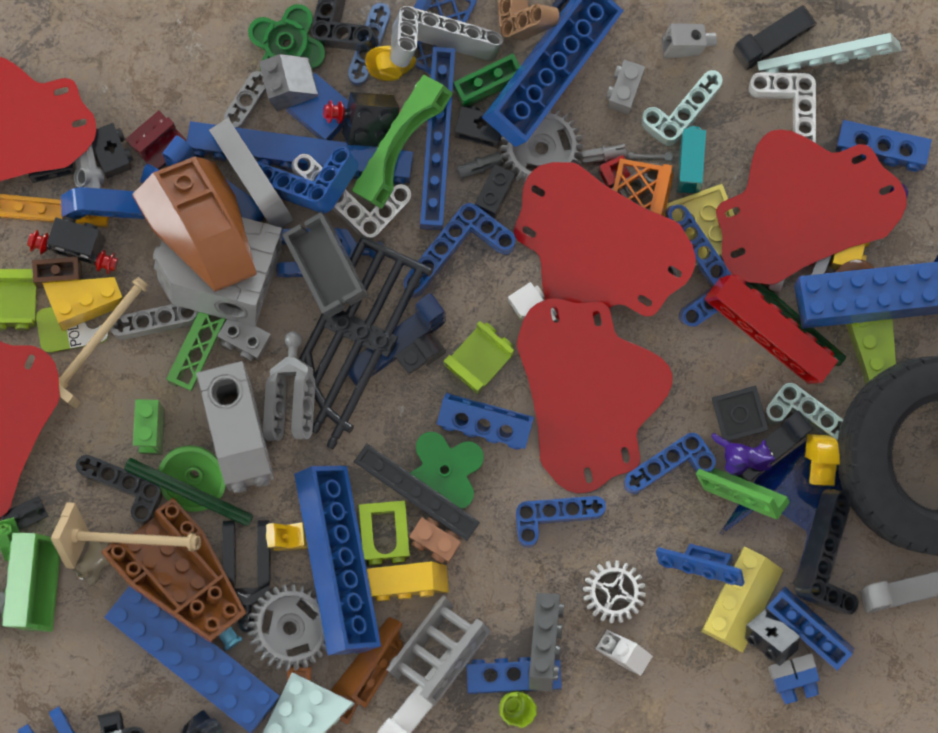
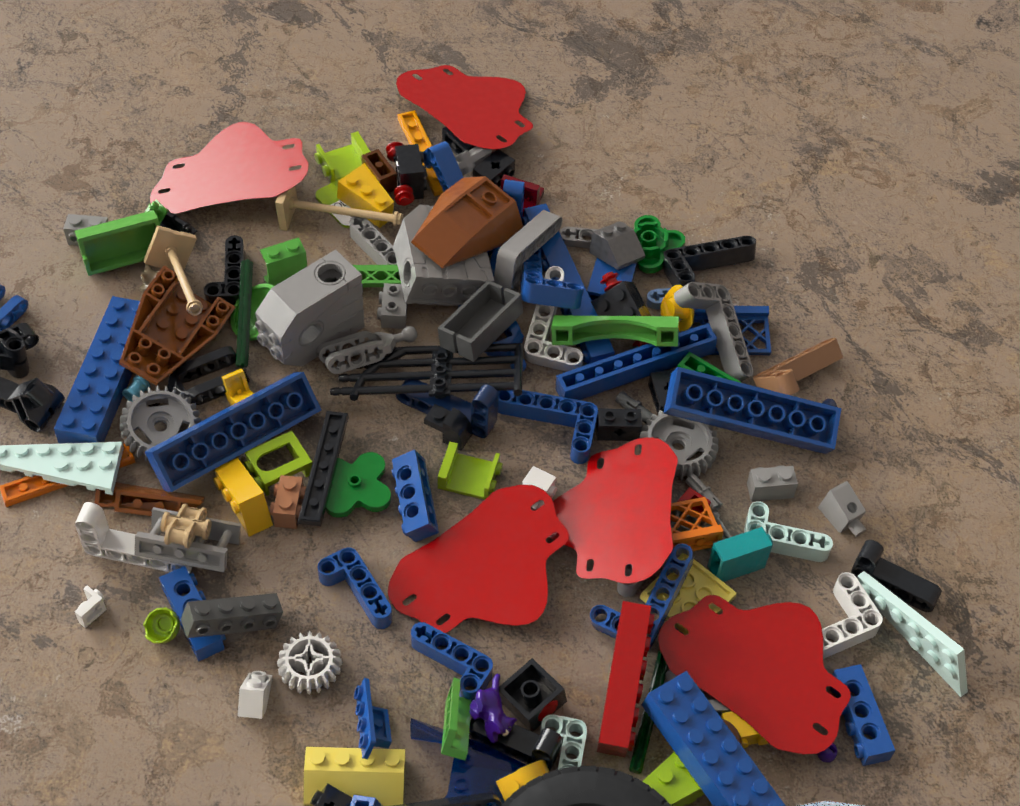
camera: 60 degrees right, 25 degrees down
none -> tan axle [160,504,212,549]

